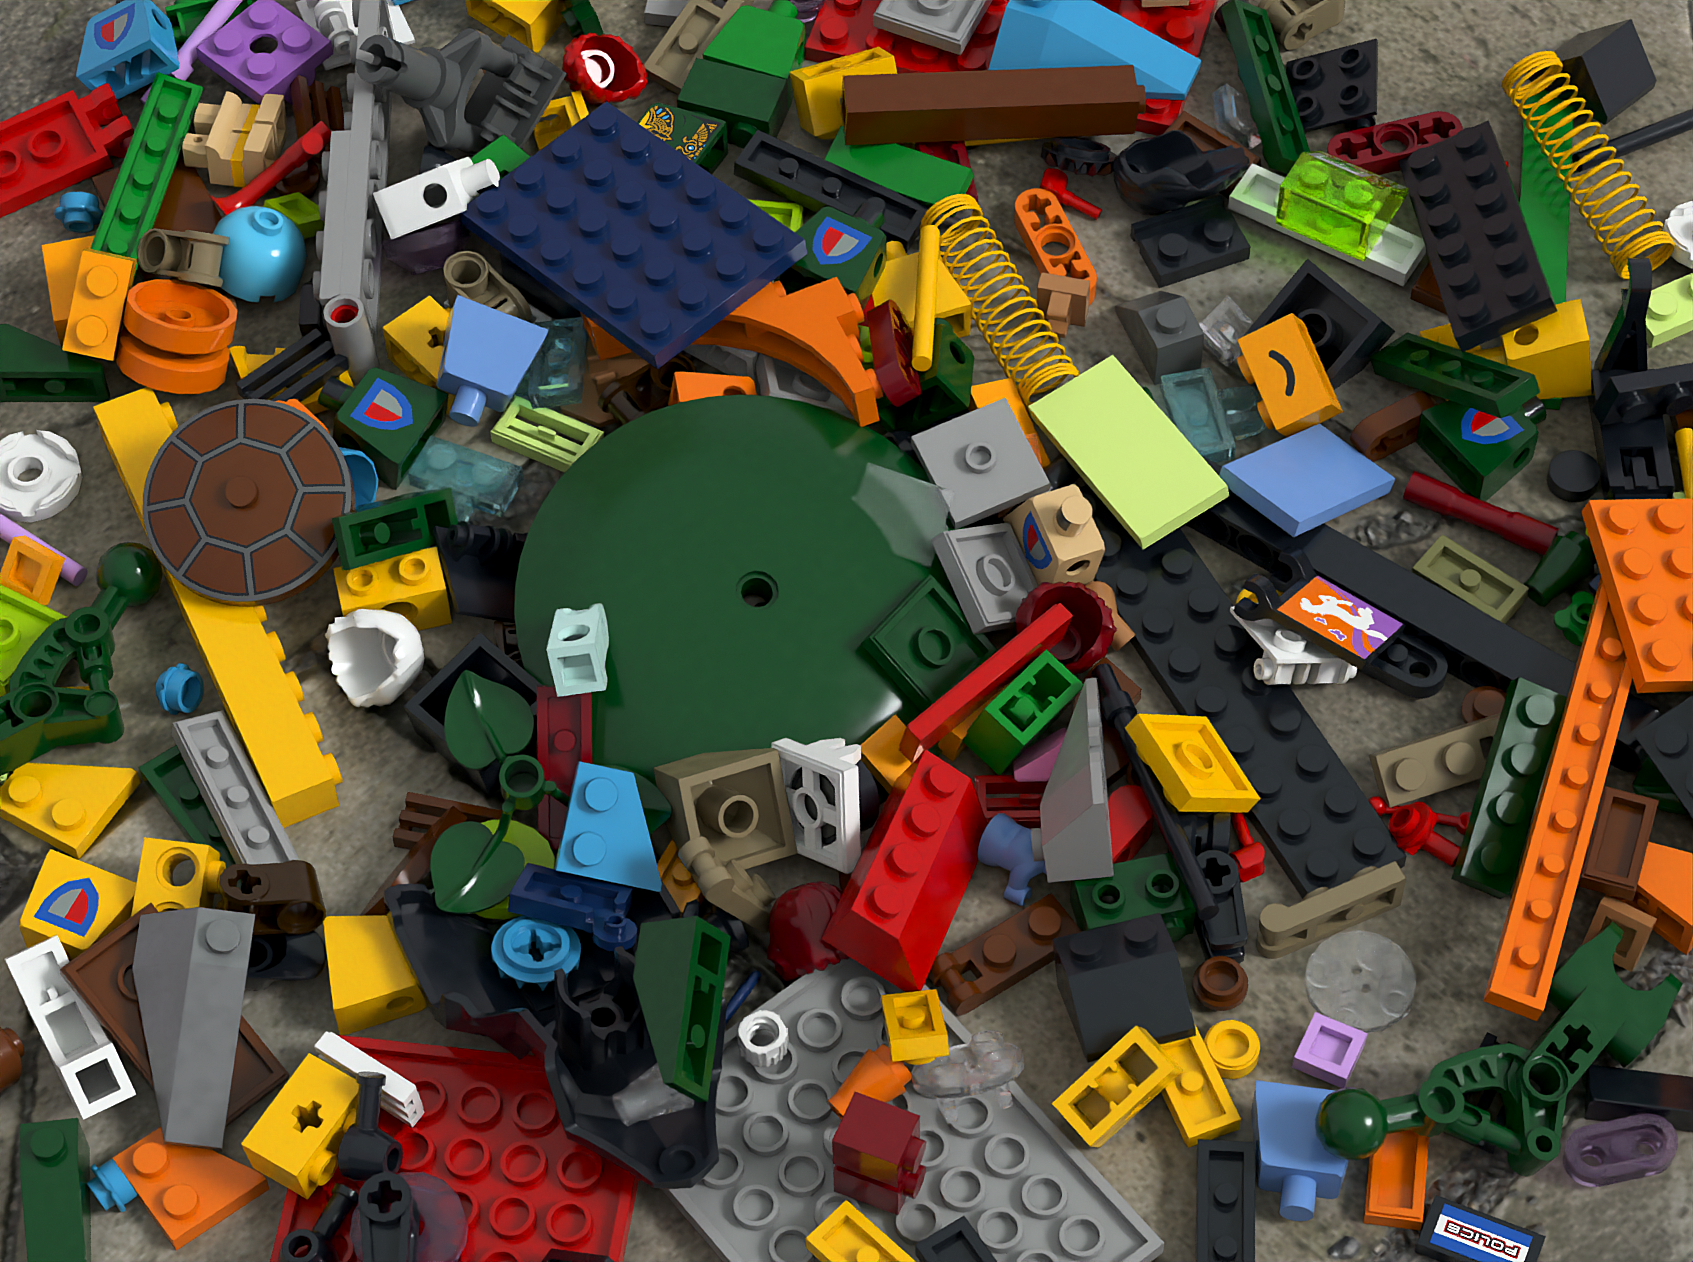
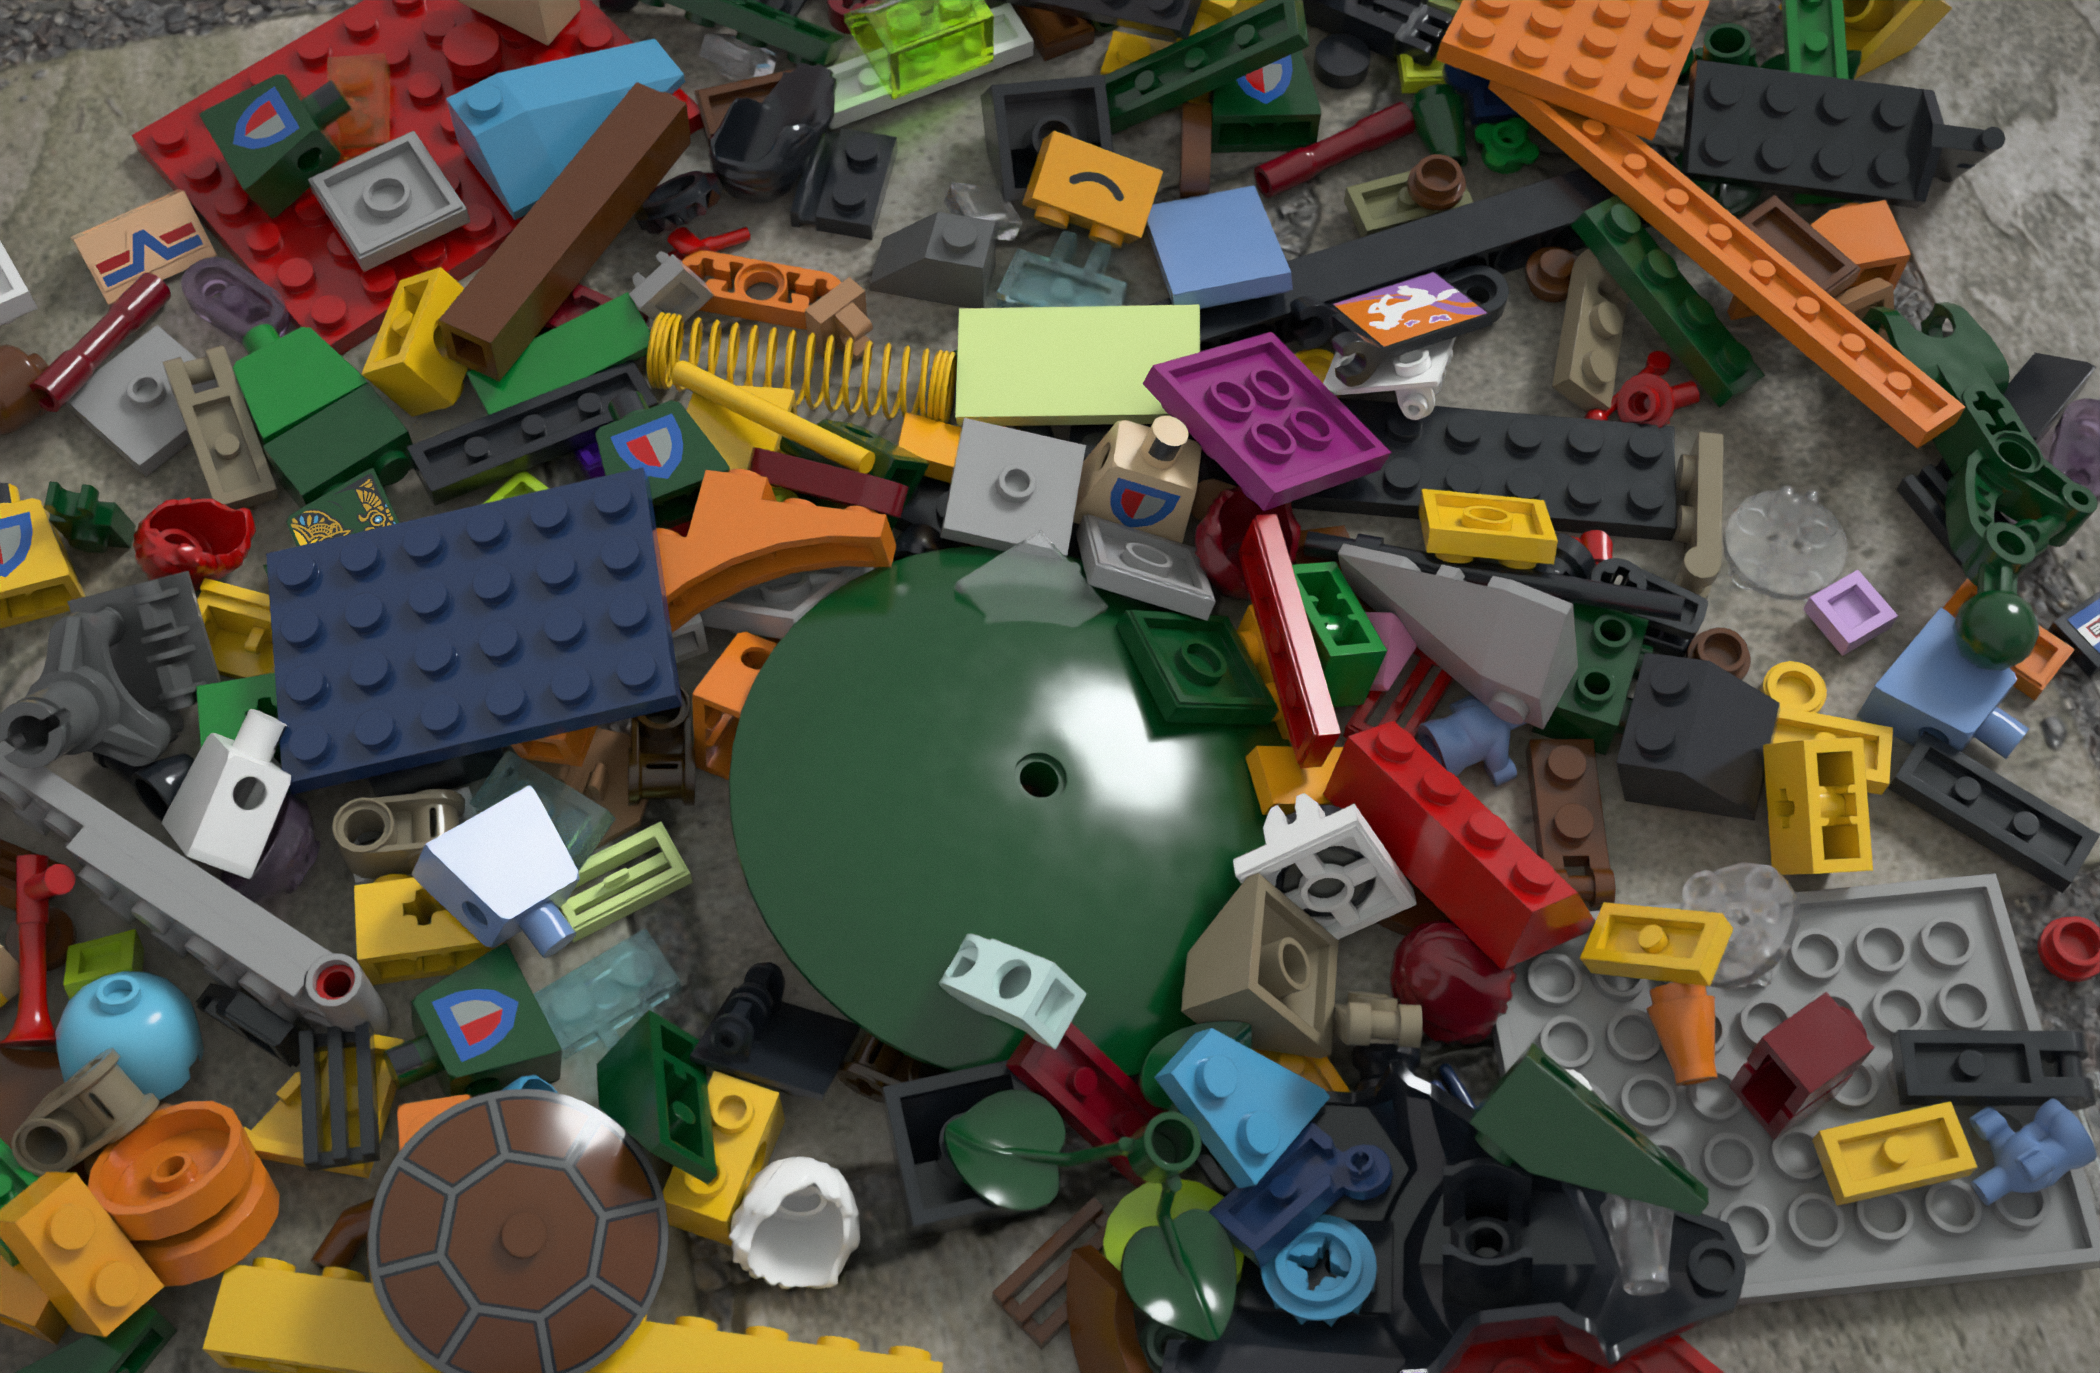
camera: 60 degrees left, 5 degrees up
none -> light grey tile [629,251,714,322]
none -> magenta plate [1143,332,1391,511]
none -> reddish brown plate [1407,154,1466,210]

